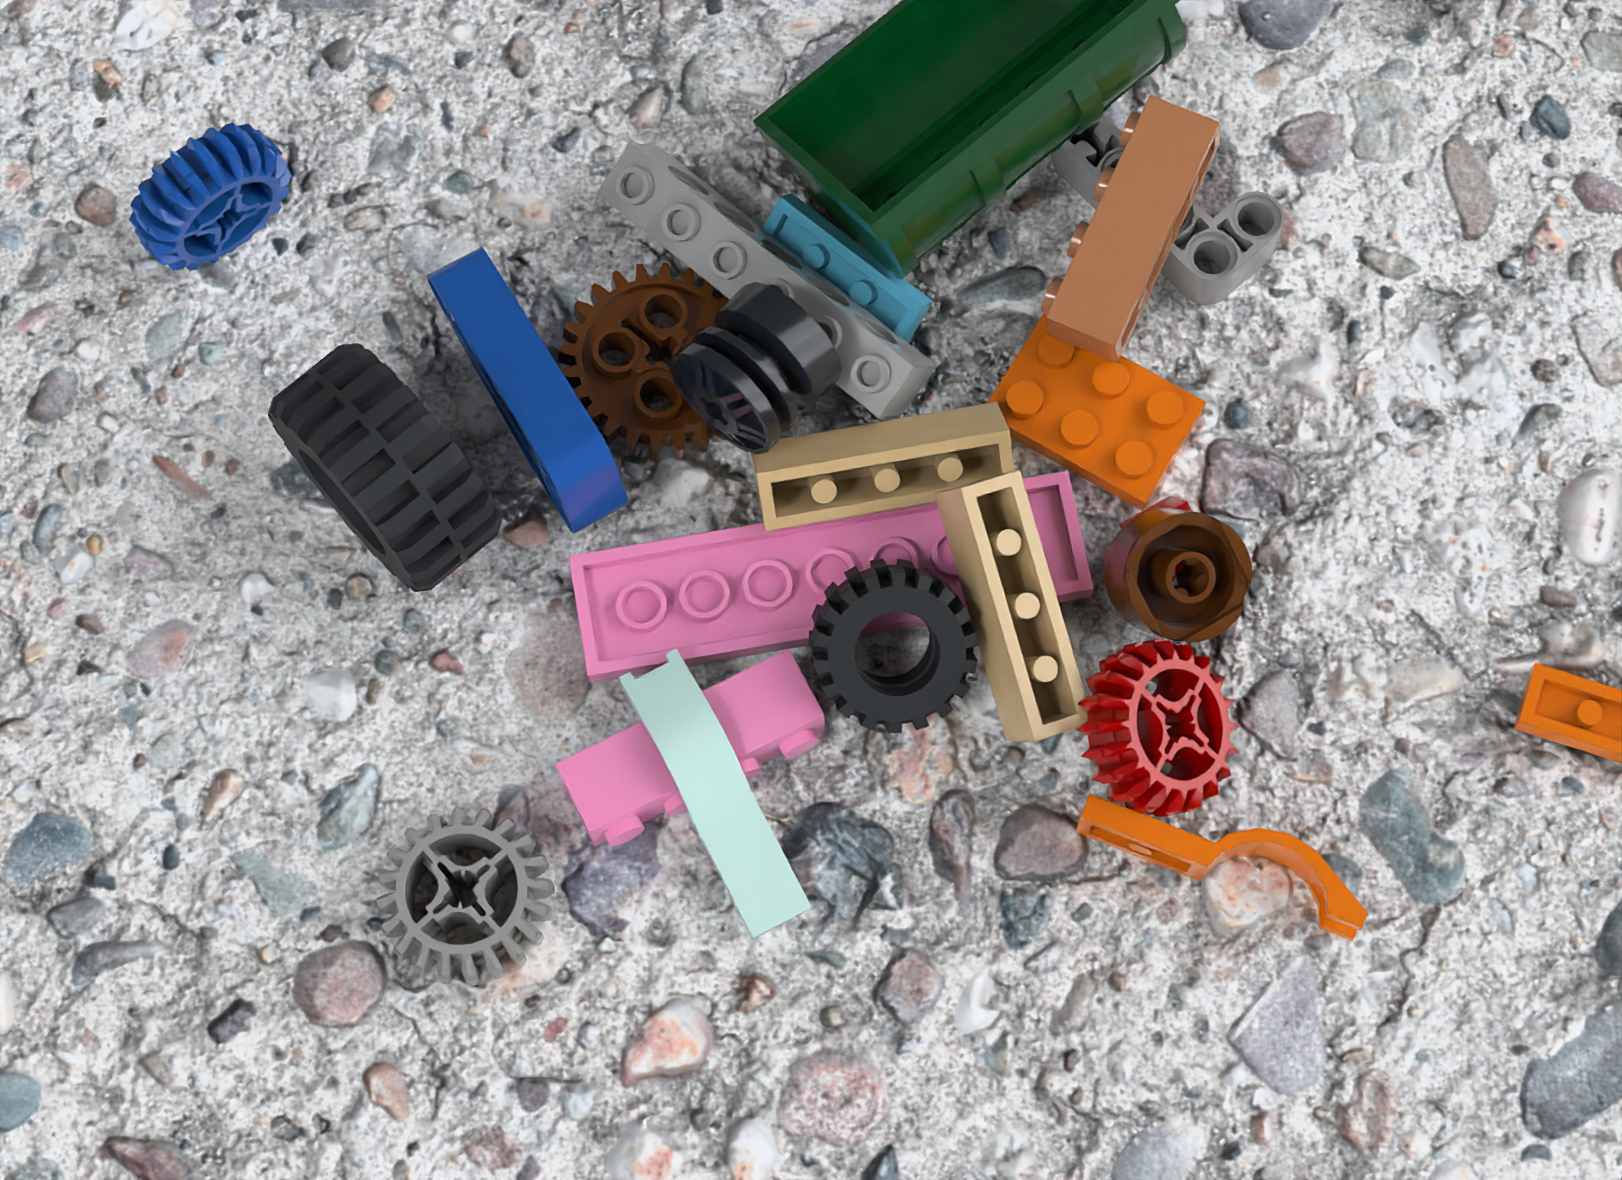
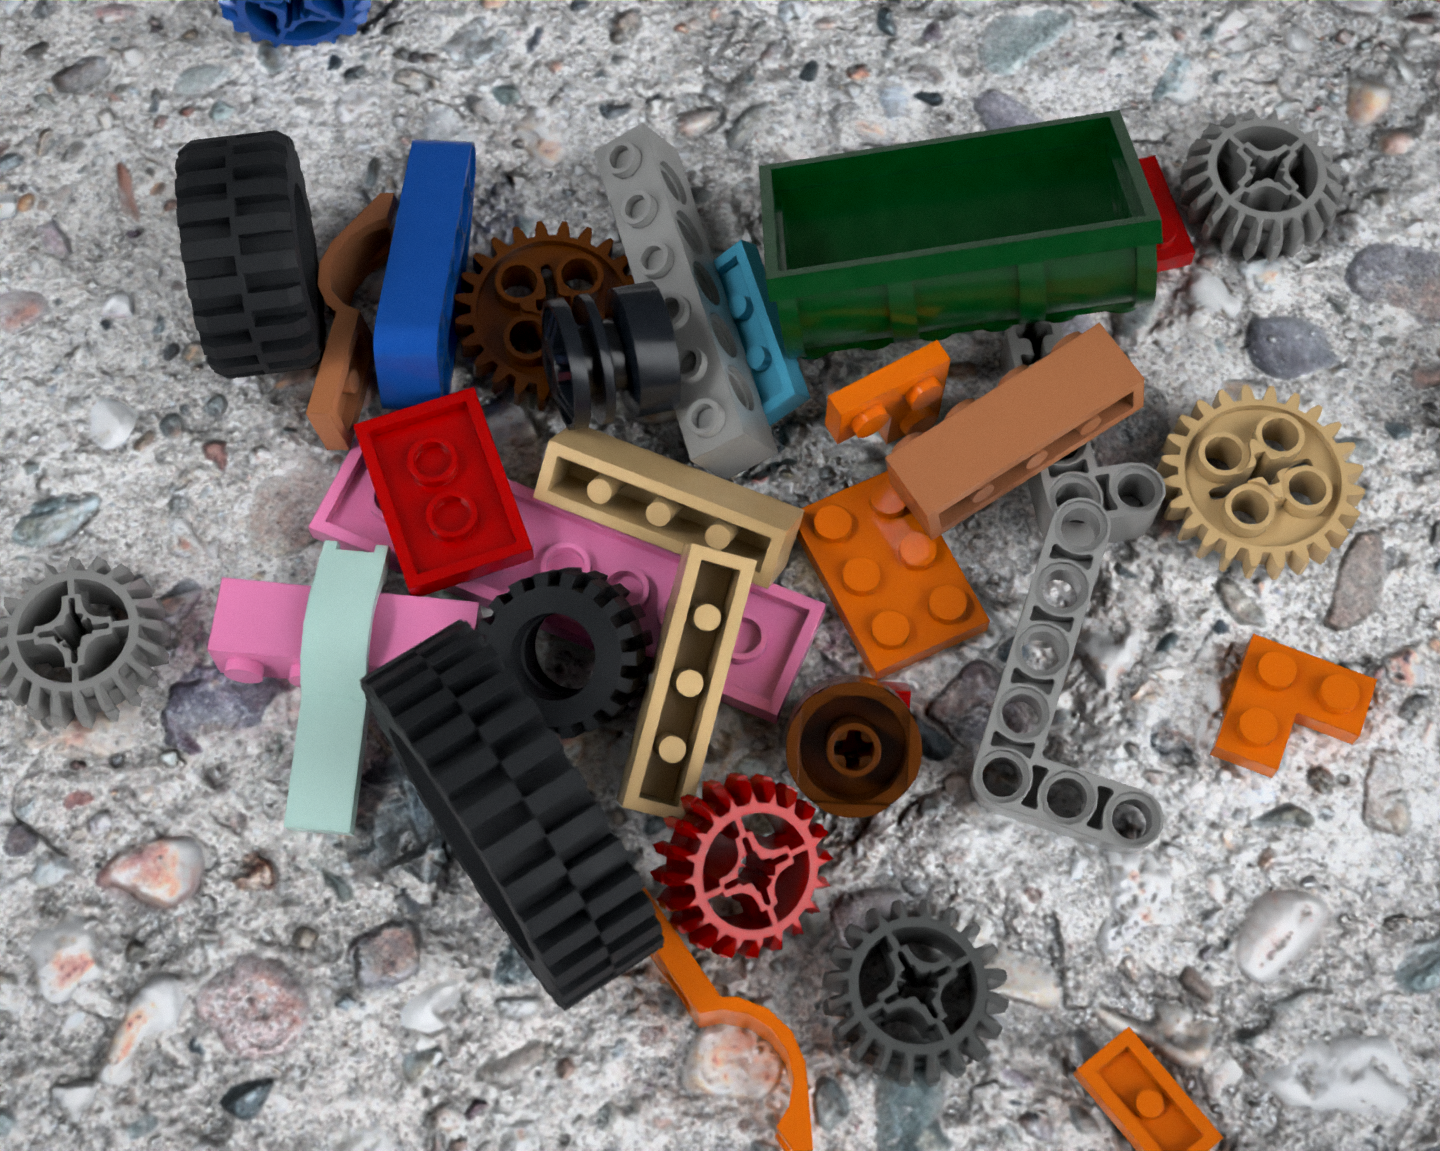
camera: 30 degrees right, 5 degrees down
none -> nougat piece [305,193,398,450]
none -> red plate [353,387,534,597]
none -> black tyre [360,619,665,1011]
none -> dark grey gear [822,899,1009,1087]
none -> orange plate [825,340,951,445]
none -> light grey beam [969,497,1164,854]
none -> tan gear [1156,385,1365,580]
none -> orange plate [1210,634,1377,778]

